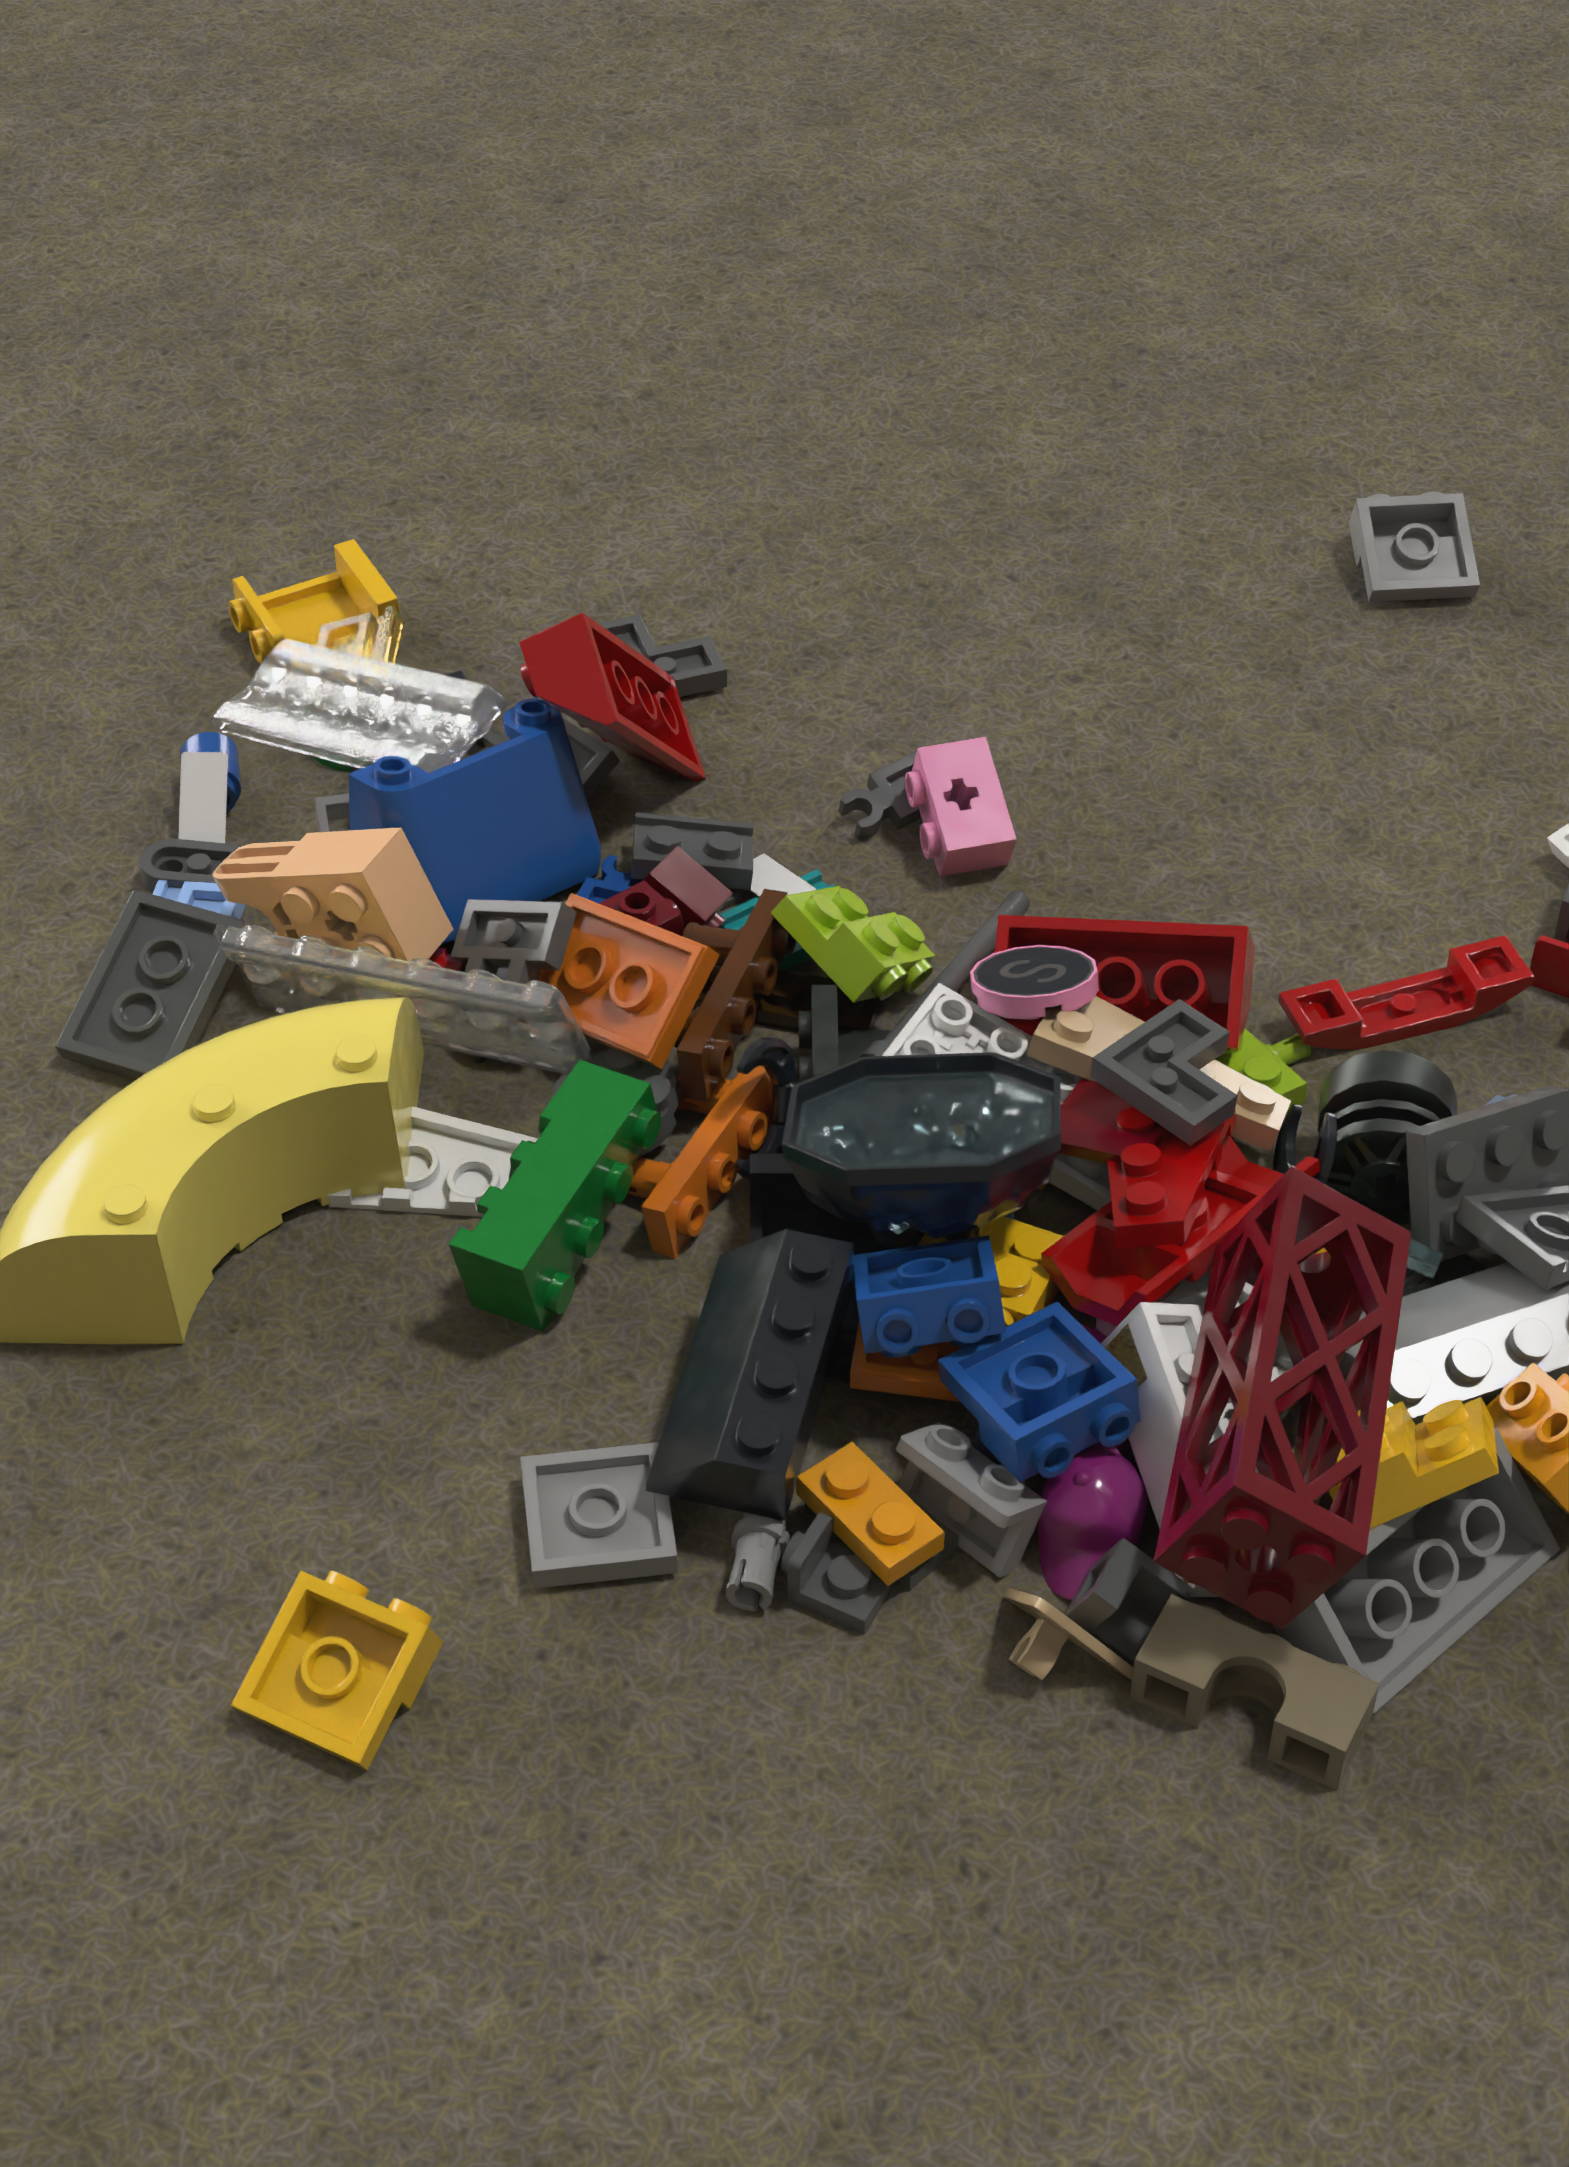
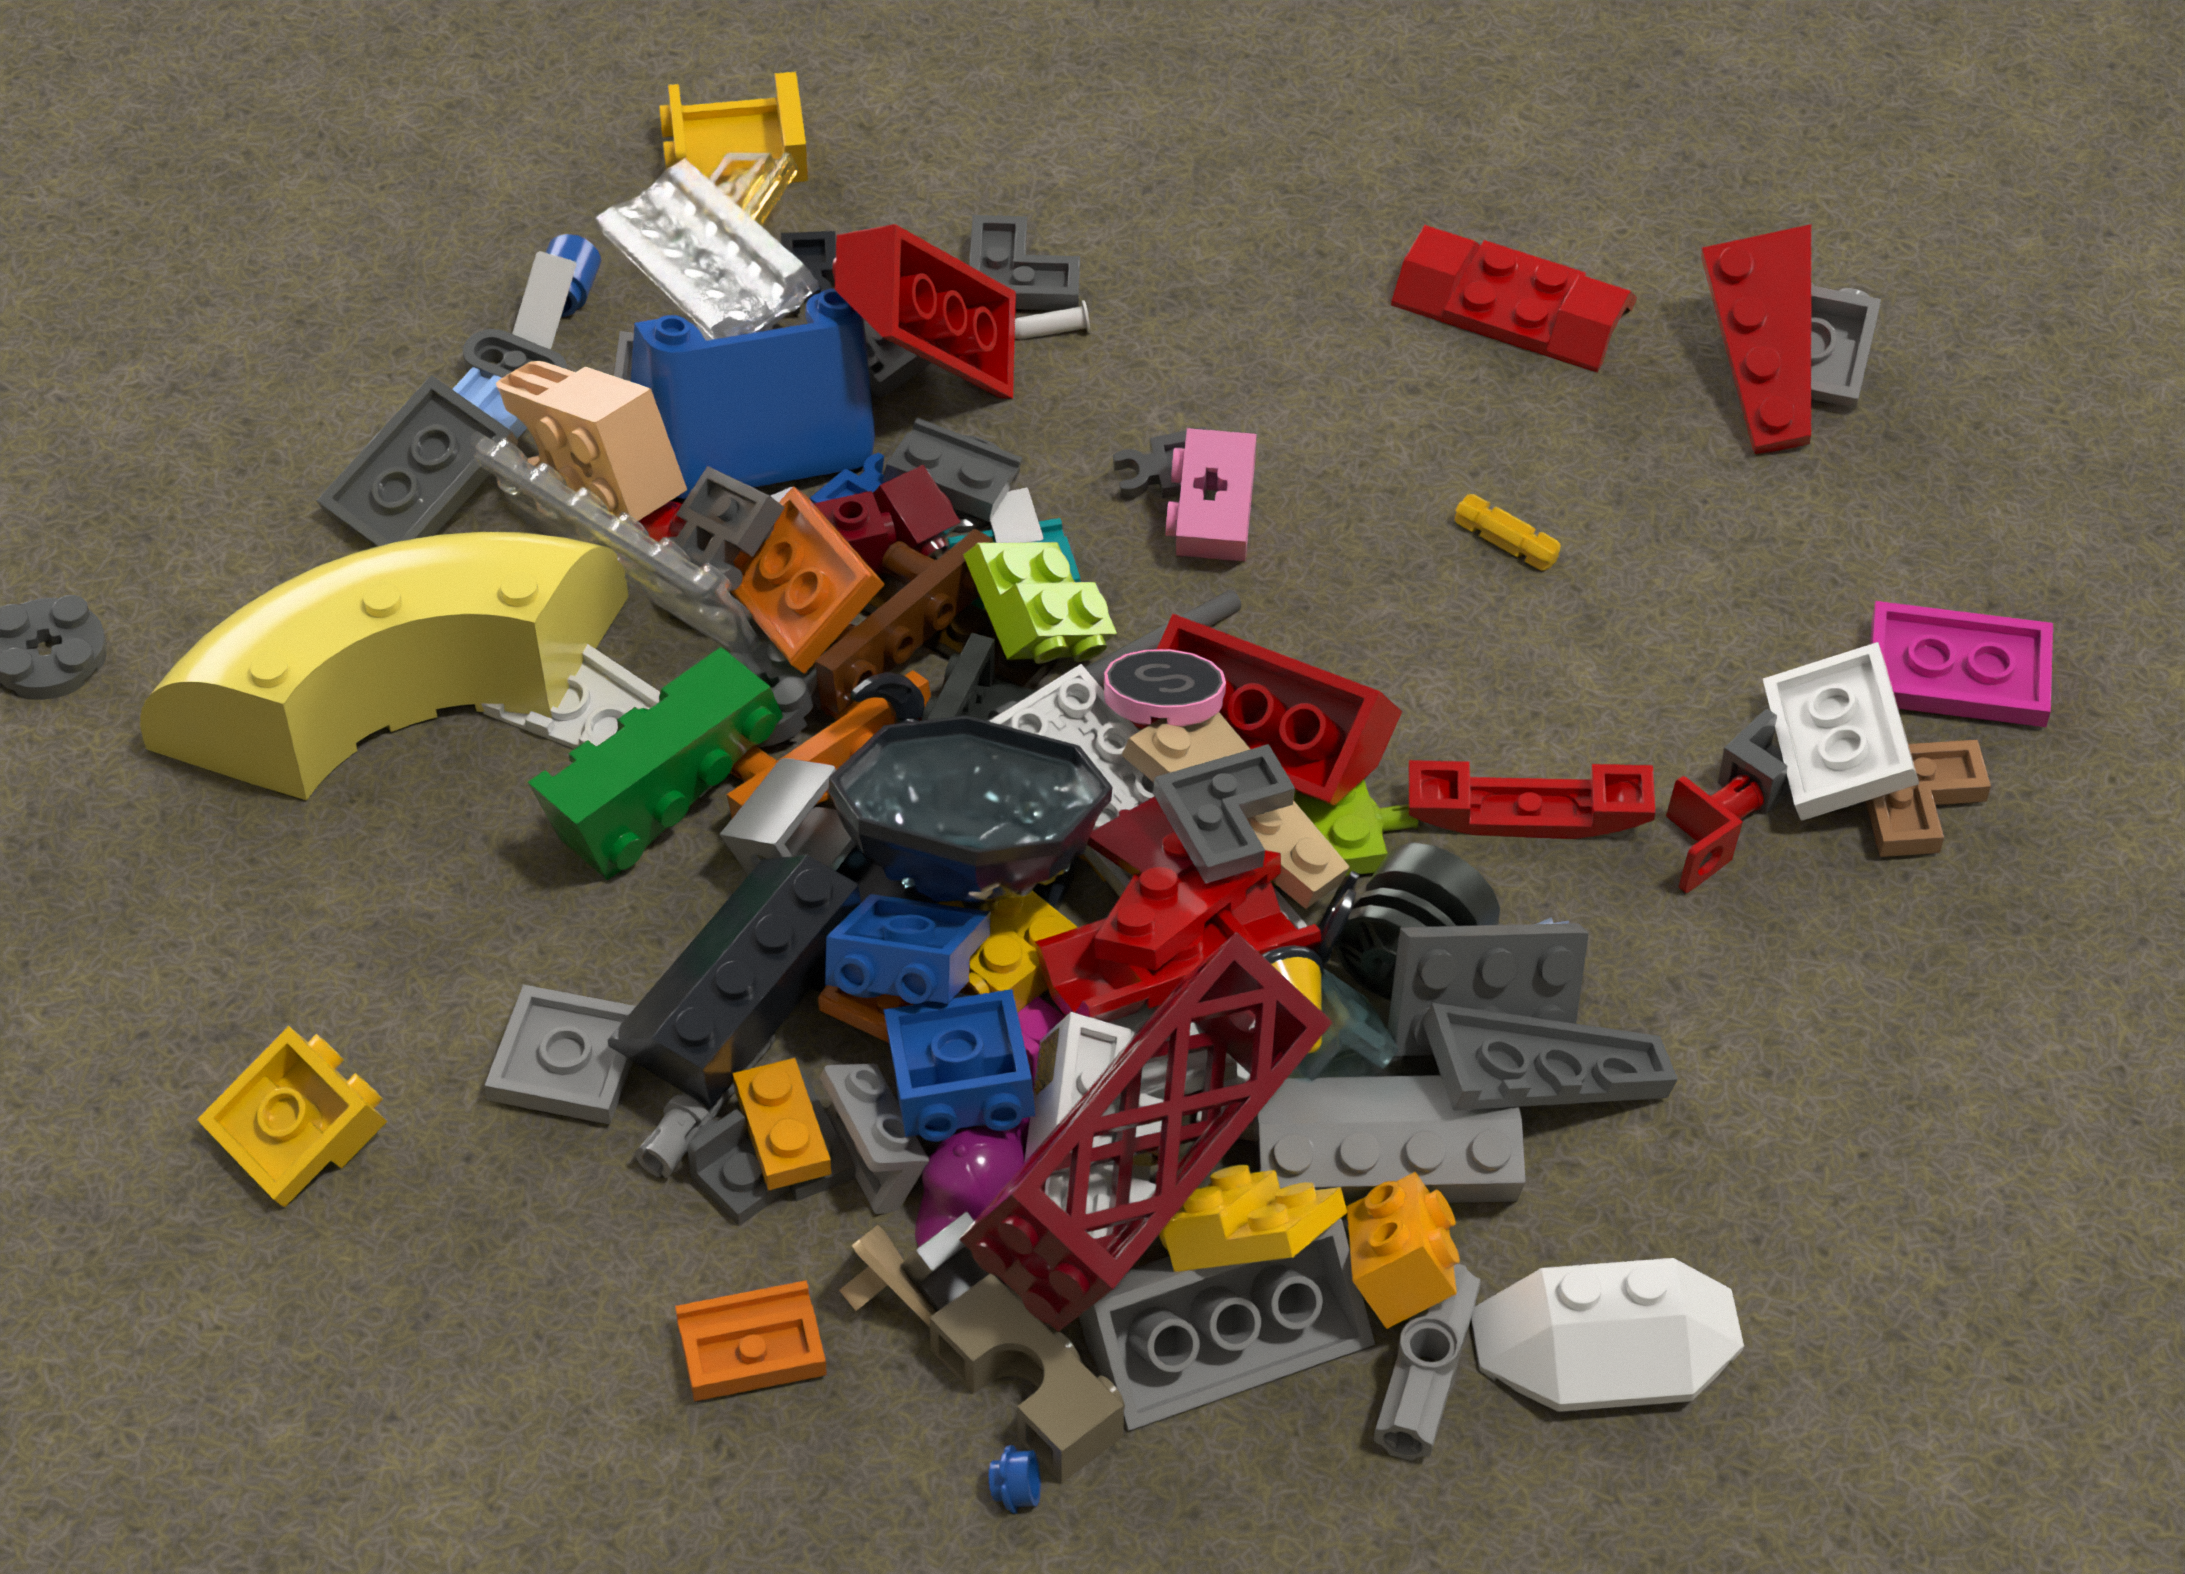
camera: 20 degrees right, 5 degrees up
none -> orange plate [675,1280,827,1402]
none -> light grey piece [720,758,856,875]
none -> blue plate [989,1445,1041,1514]
none -> white piece [1015,300,1090,340]
none -> red piece [1391,225,1637,373]
none -> yellow axle [1455,494,1561,571]
none -> red wing [1701,224,1811,454]

